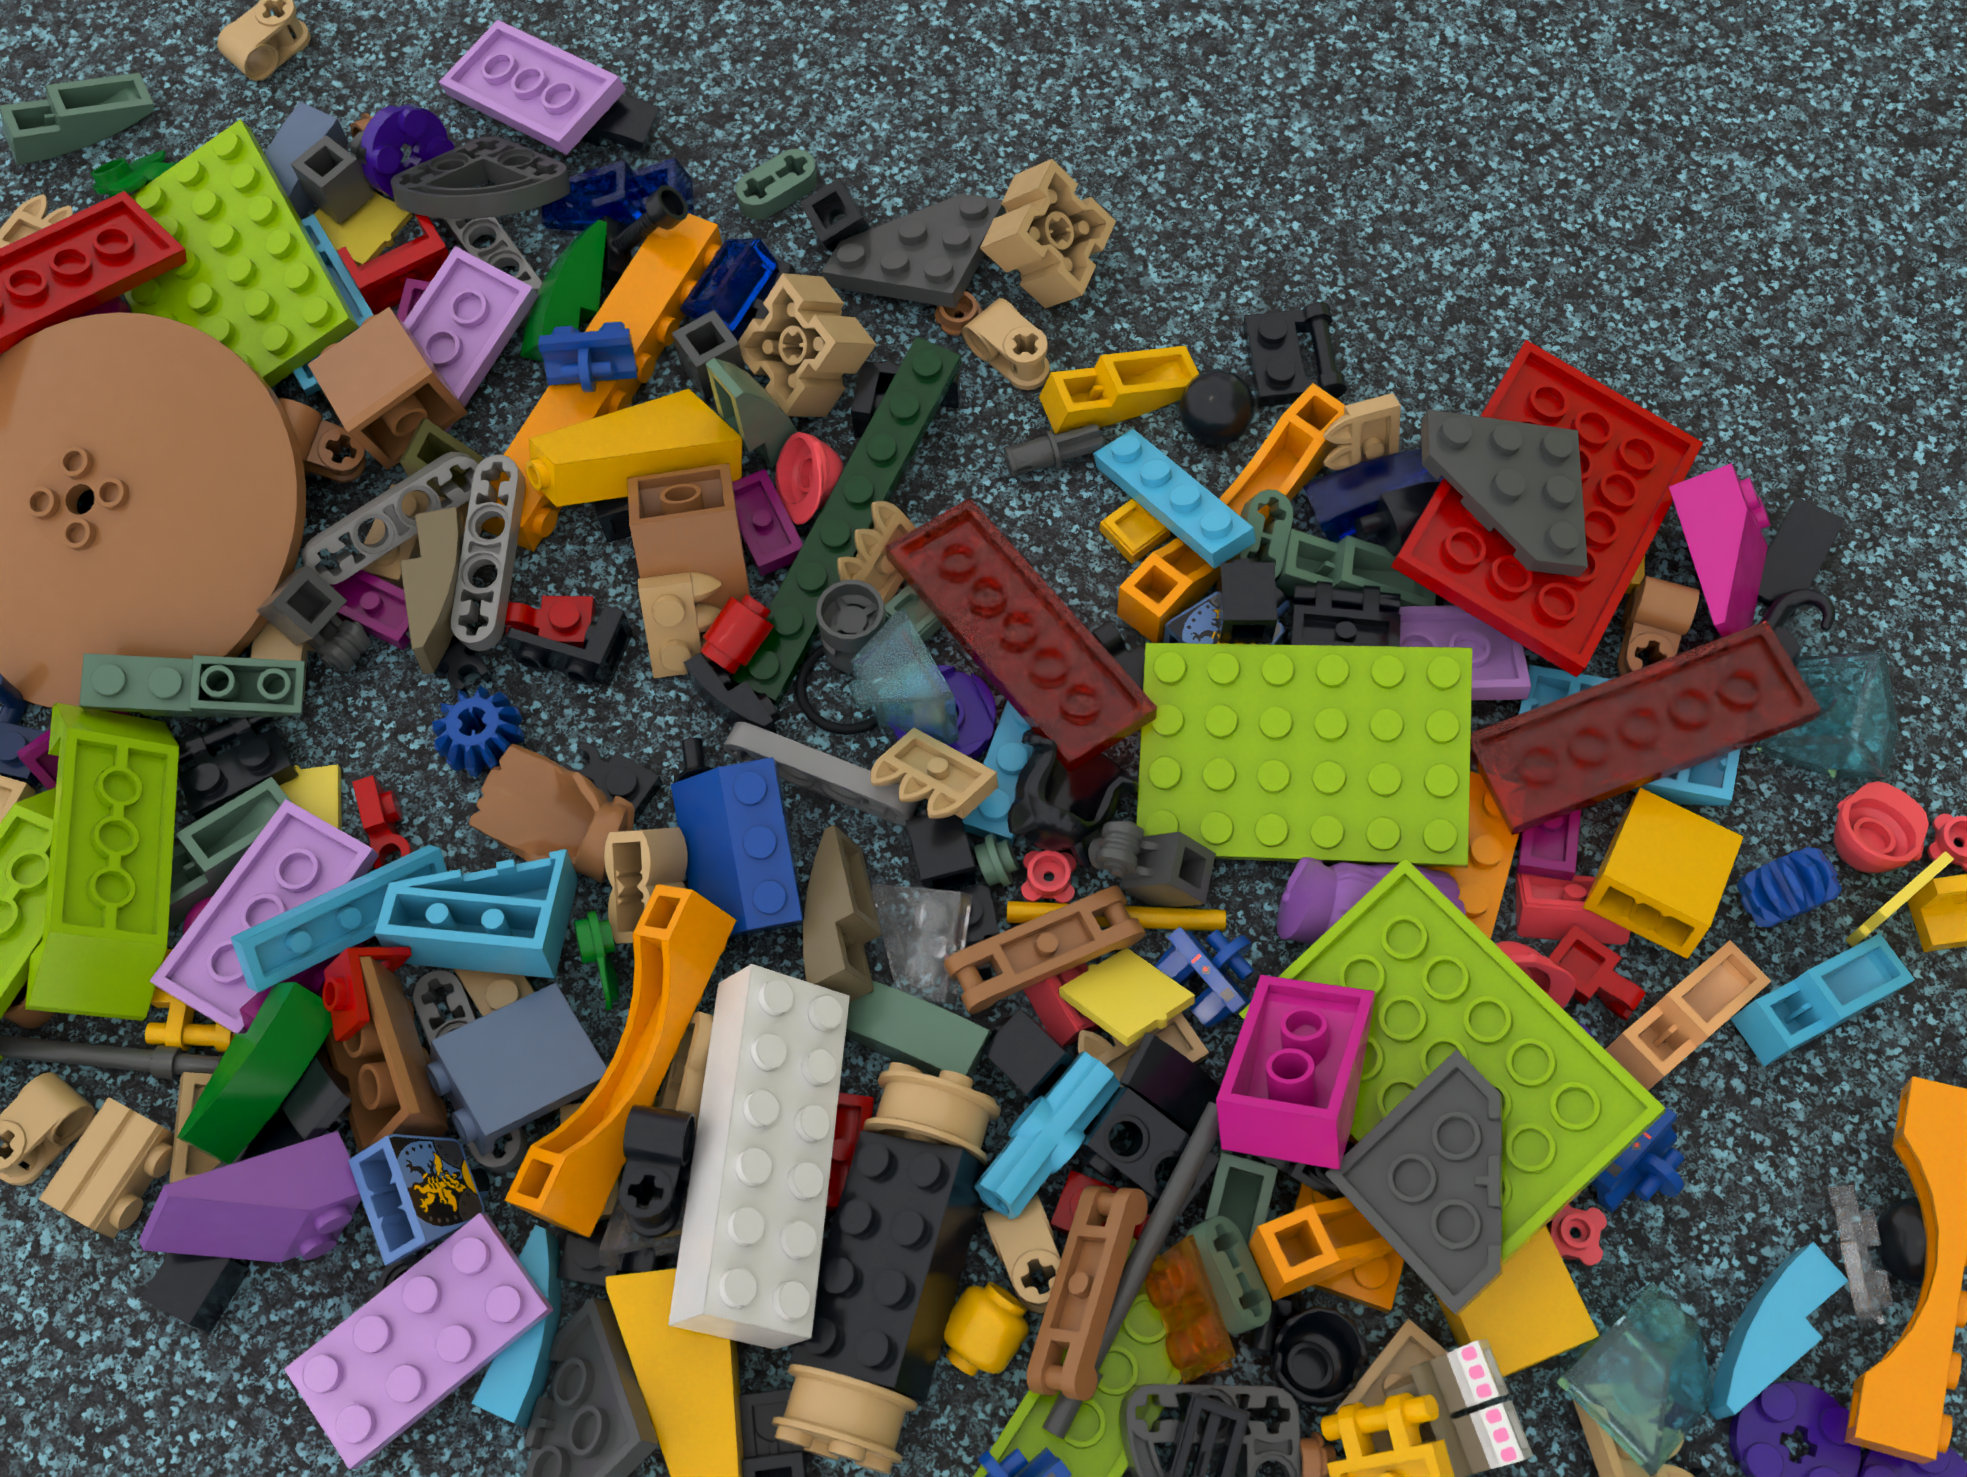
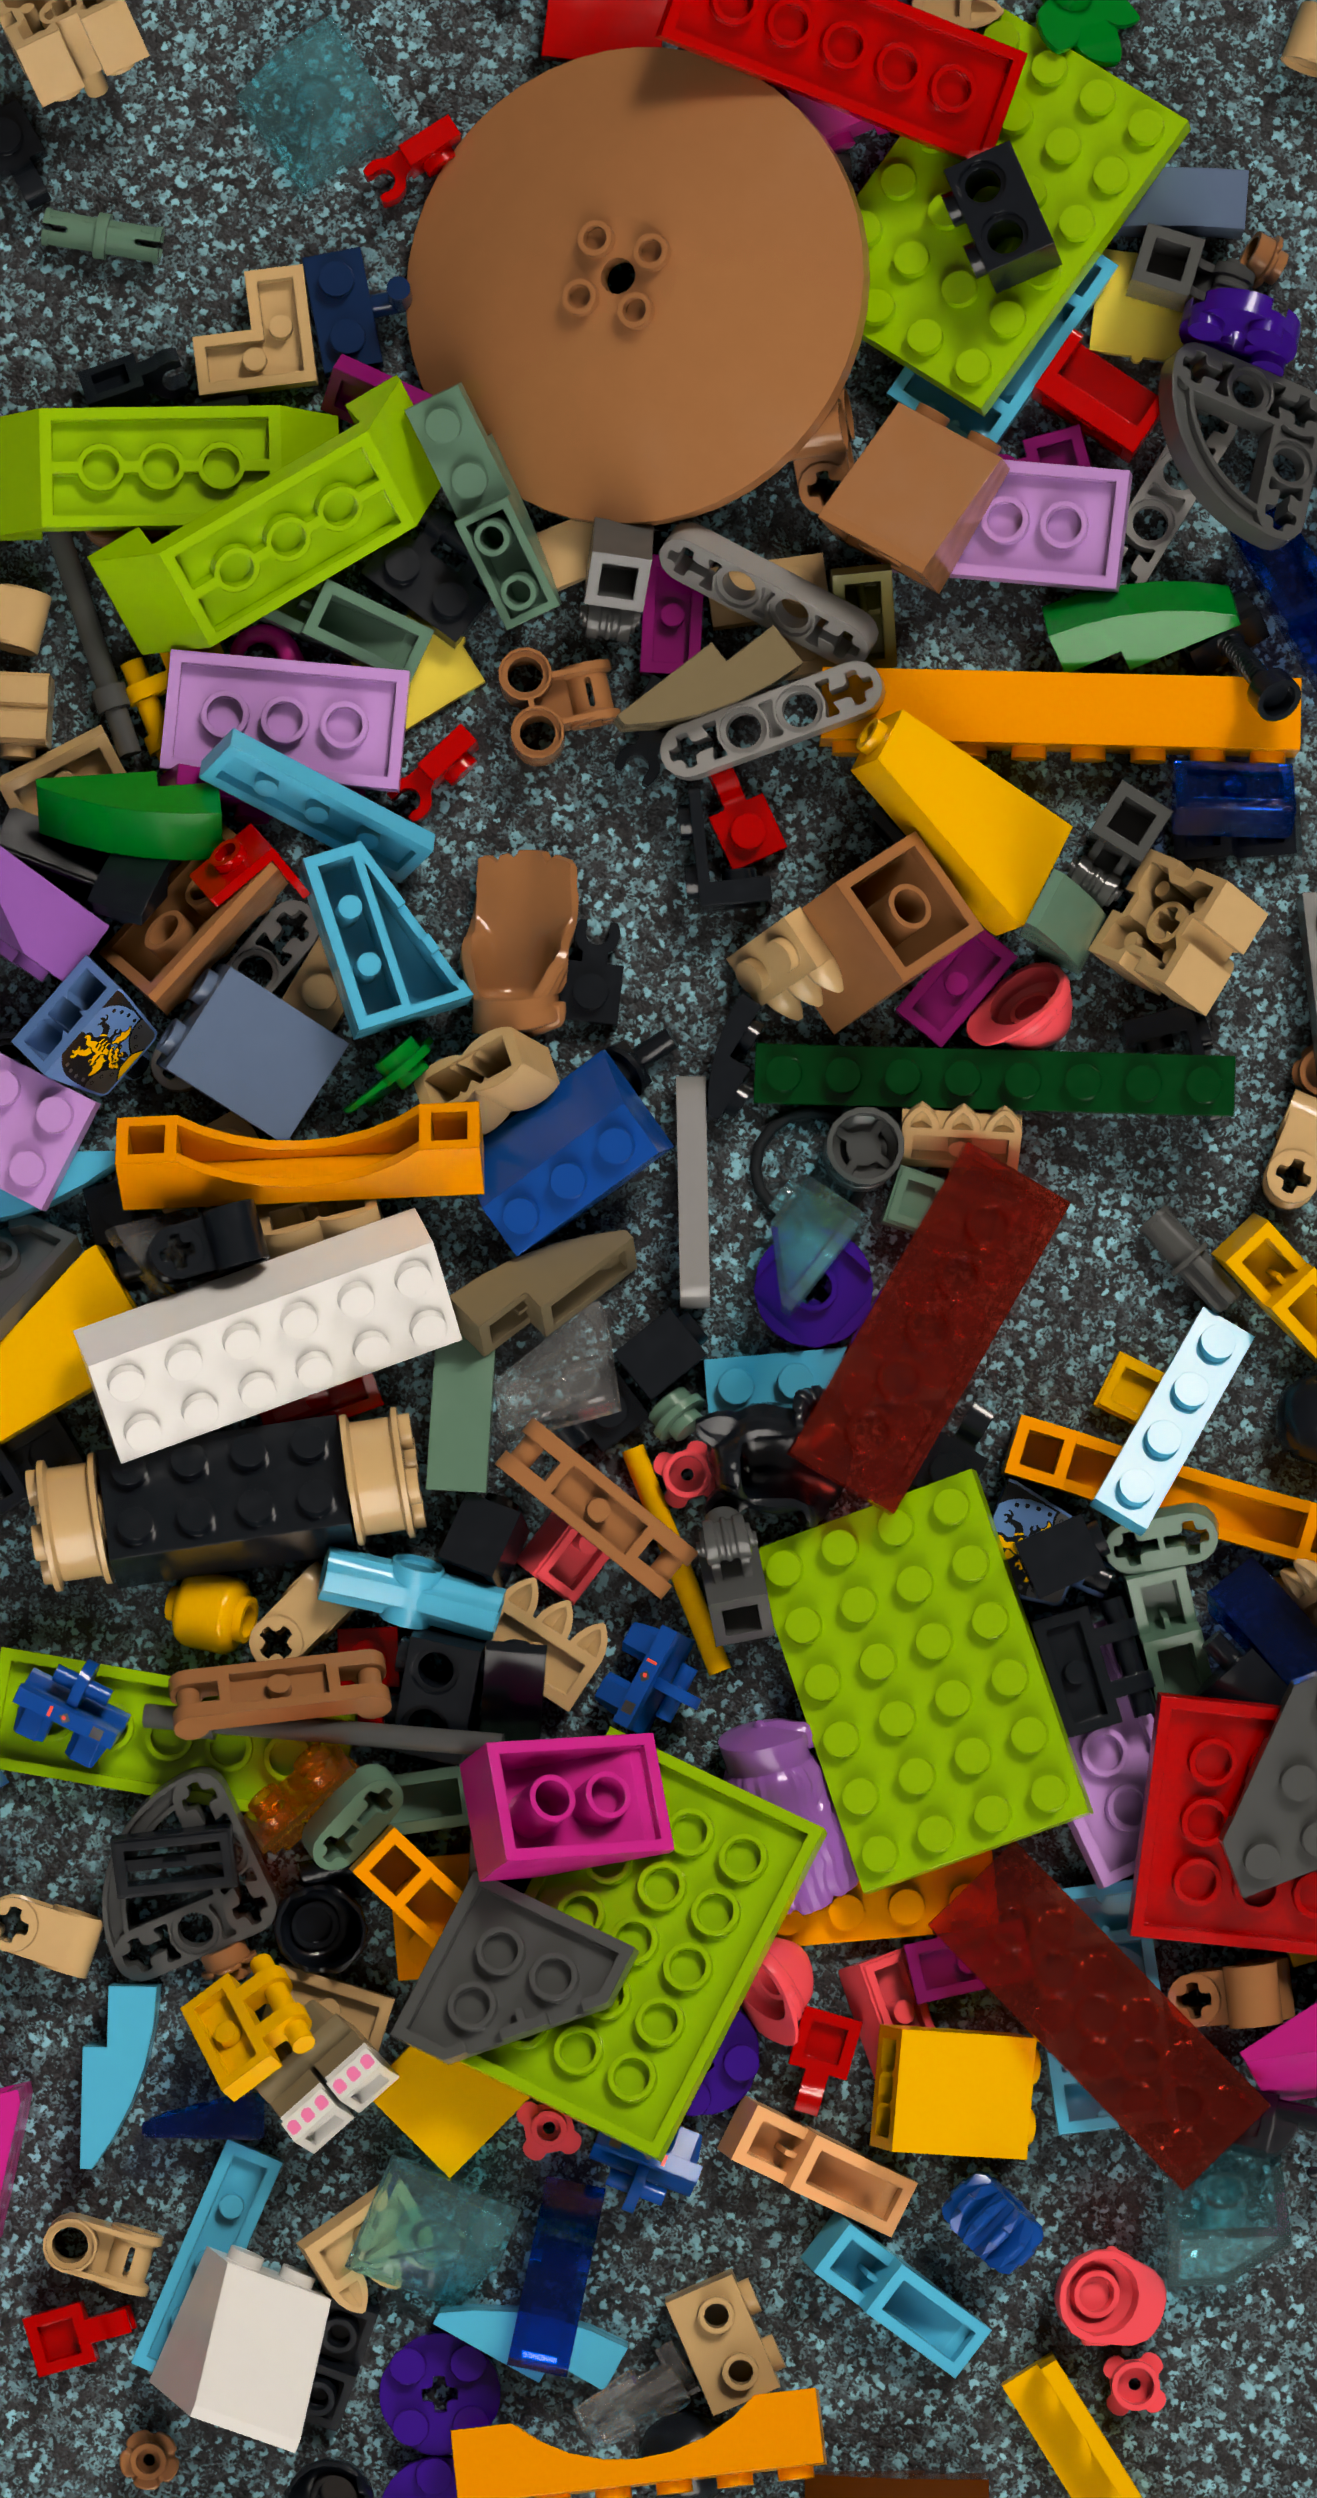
camera: 65 degrees right, 20 degrees up
blue gear [432,685,525,778] -> none
blue hips [538,322,638,393] -> none
red brick [700,594,774,674] -> none
tan plate [870,727,998,819] -> none
light yellow piece [1059,948,1195,1046] -> none
light yellow piece [1845,851,1954,947] -> none
none -> medium nougat piece [498,647,621,767]
none -> clear blue slope [507,2176,606,2377]
none -> tan brick [665,2268,786,2416]
none -> black brick [941,140,1063,294]

